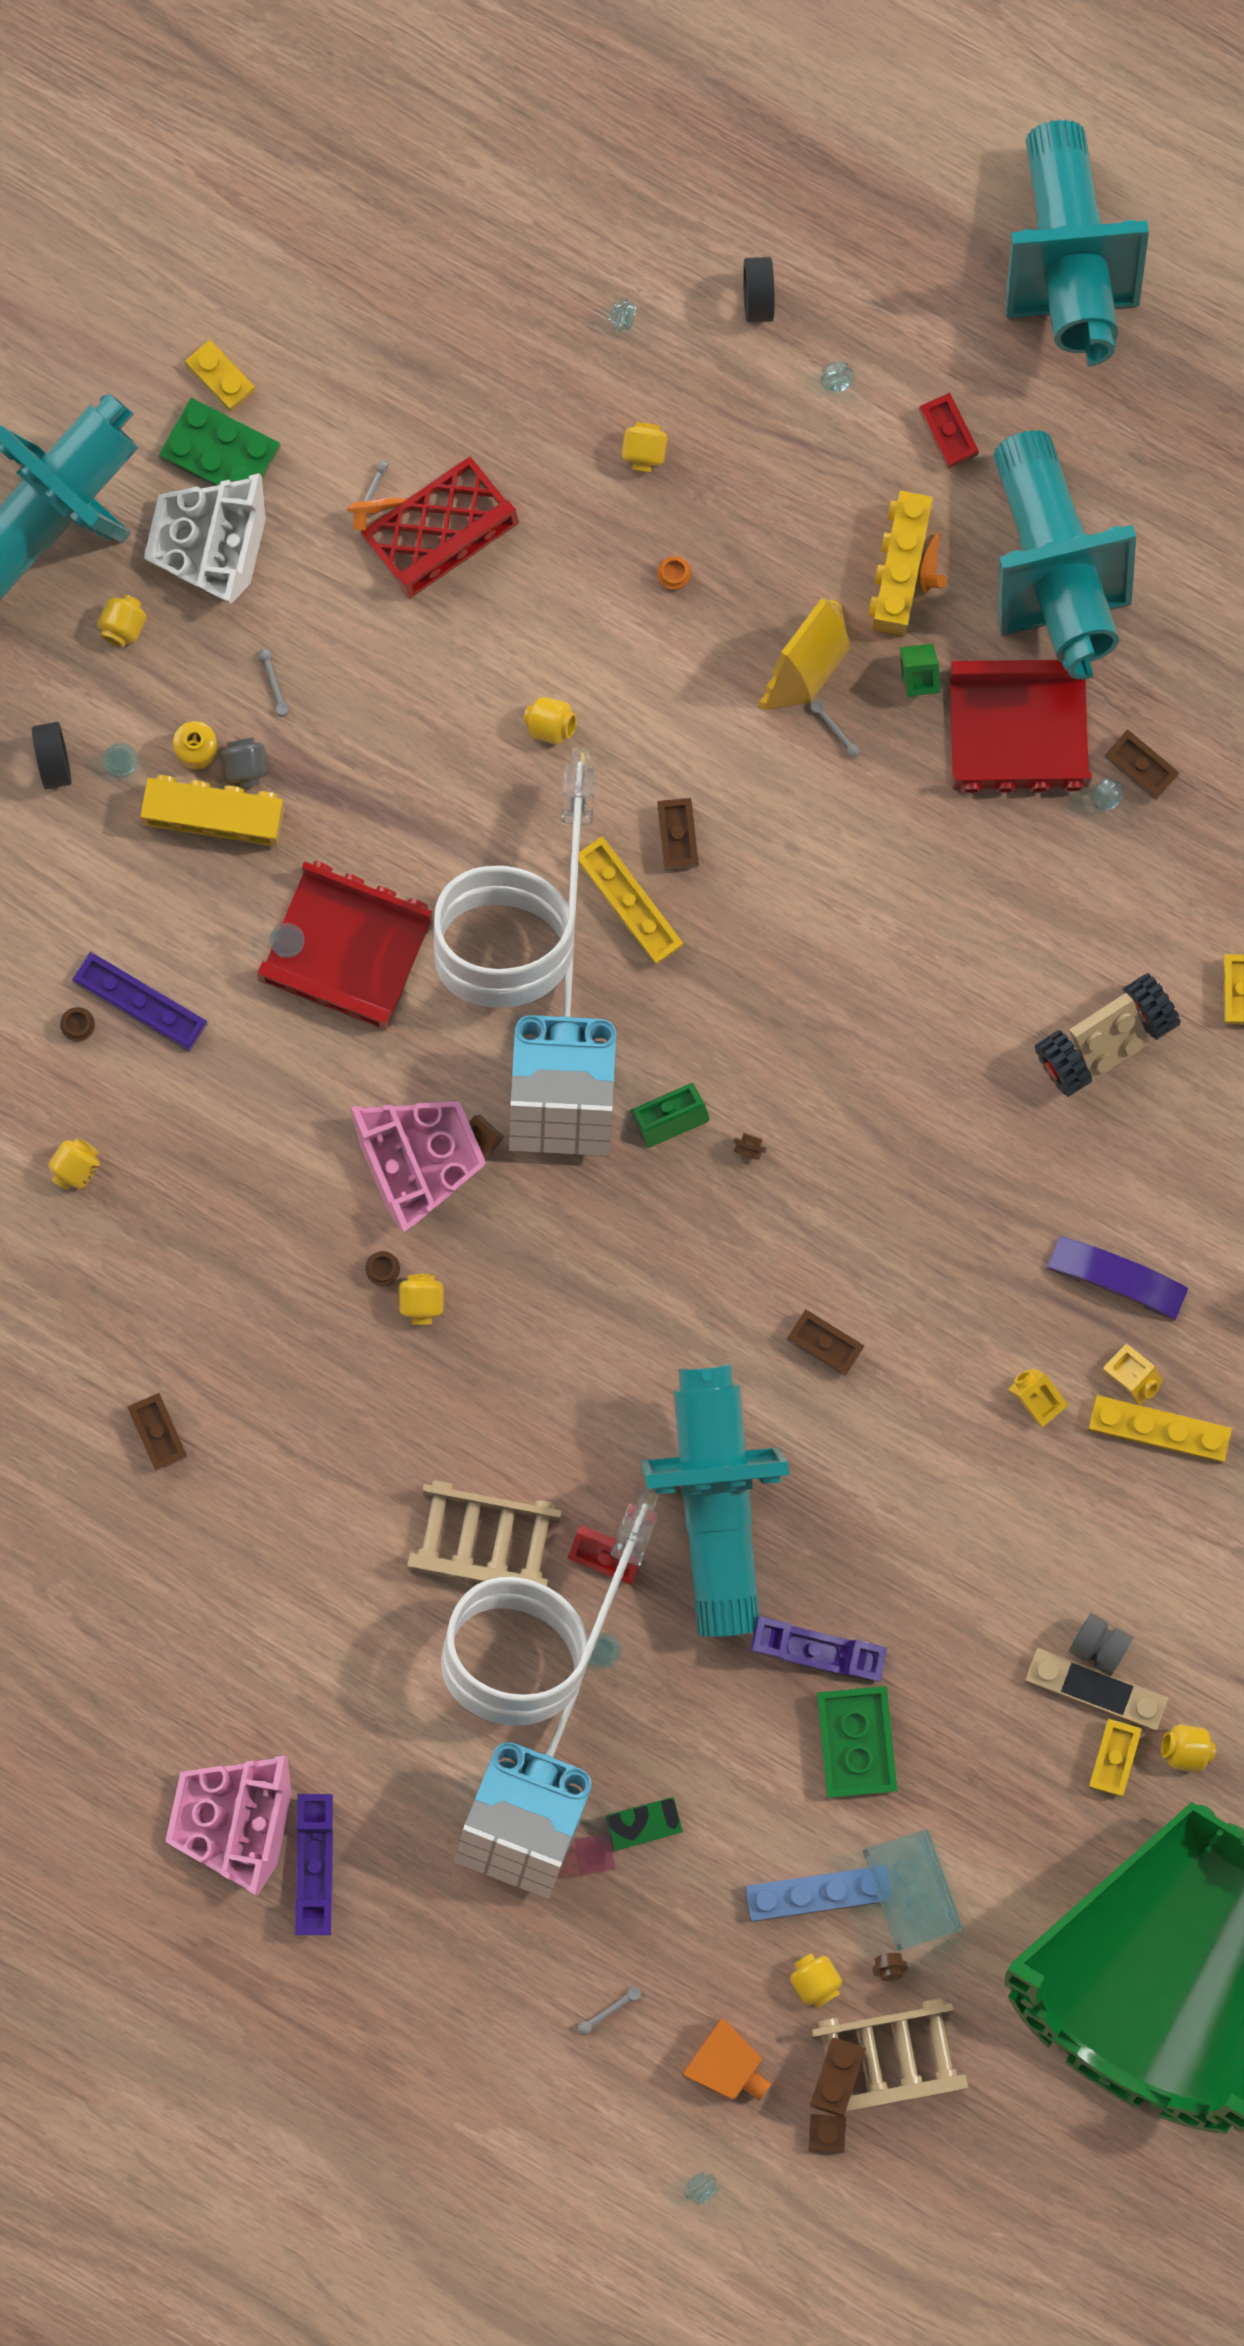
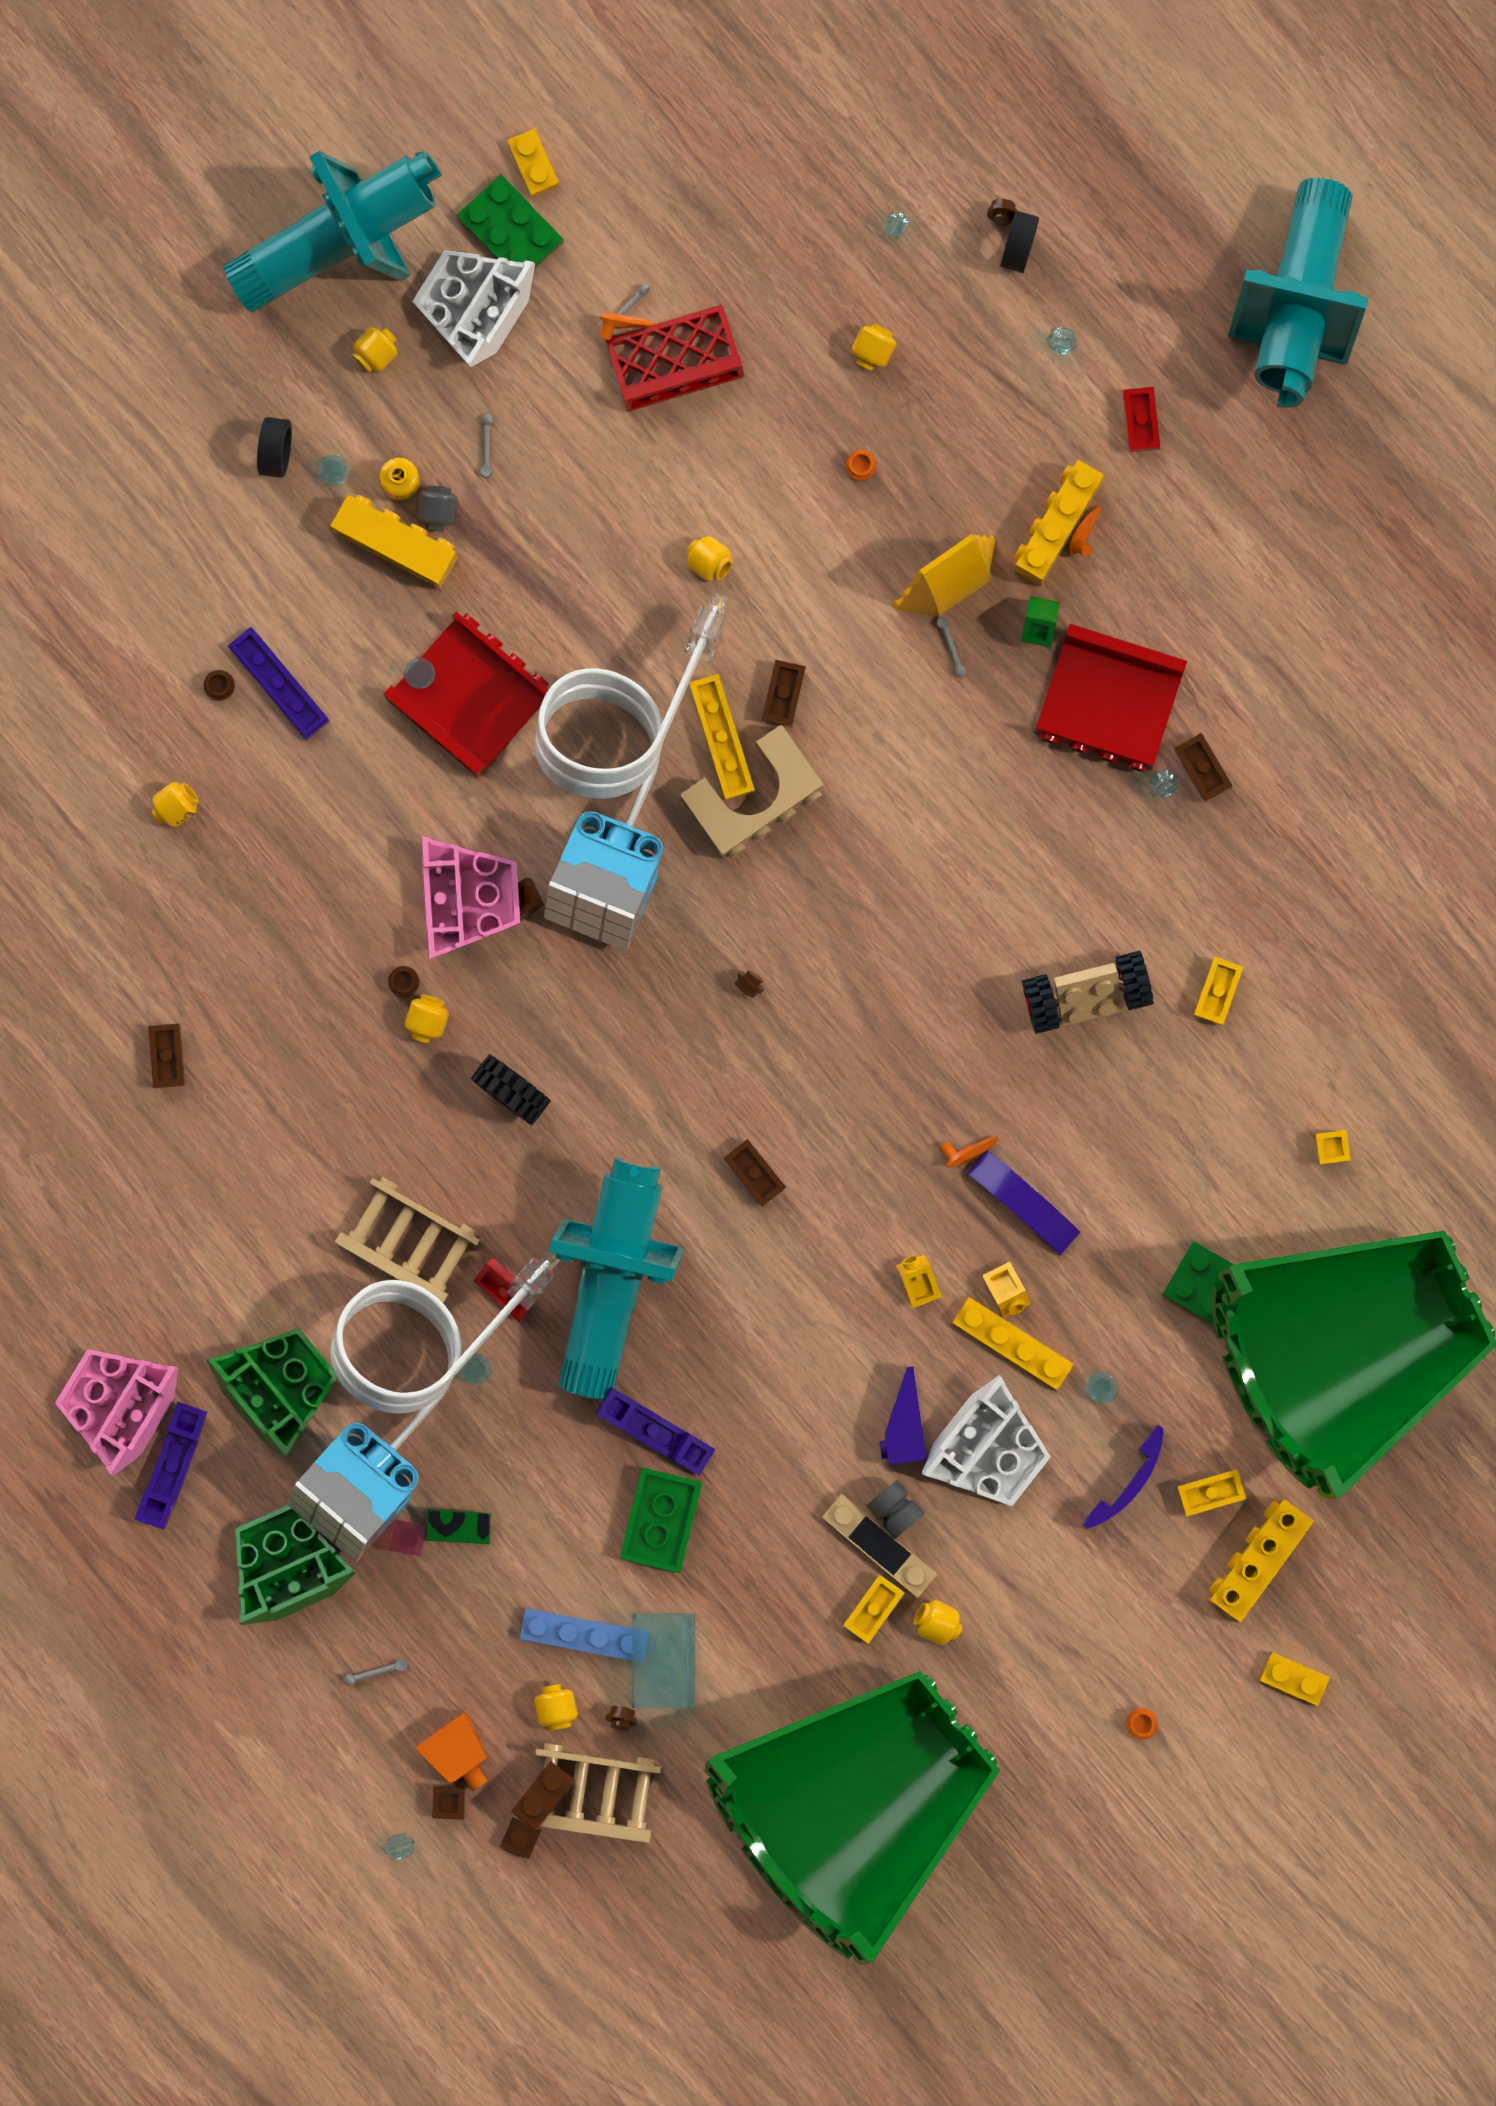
camera: 30 degrees right, 5 degrees up
green slope [630,1082,710,1148] -> none
teal piece [993,430,1136,679] -> none
none -> green wedge [207,1328,338,1457]
none -> green wedge [235,1505,356,1625]
none -> reddish brown plate [432,1786,466,1820]
none -> black tyre [470,1054,551,1126]
none -> tan arch [680,724,824,859]
none -> dark purple slope [879,1366,927,1465]
none -> white wedge [922,1375,1051,1506]
none -> orange bar [939,1136,999,1167]
none -> reddish brown plate [987,199,1017,226]

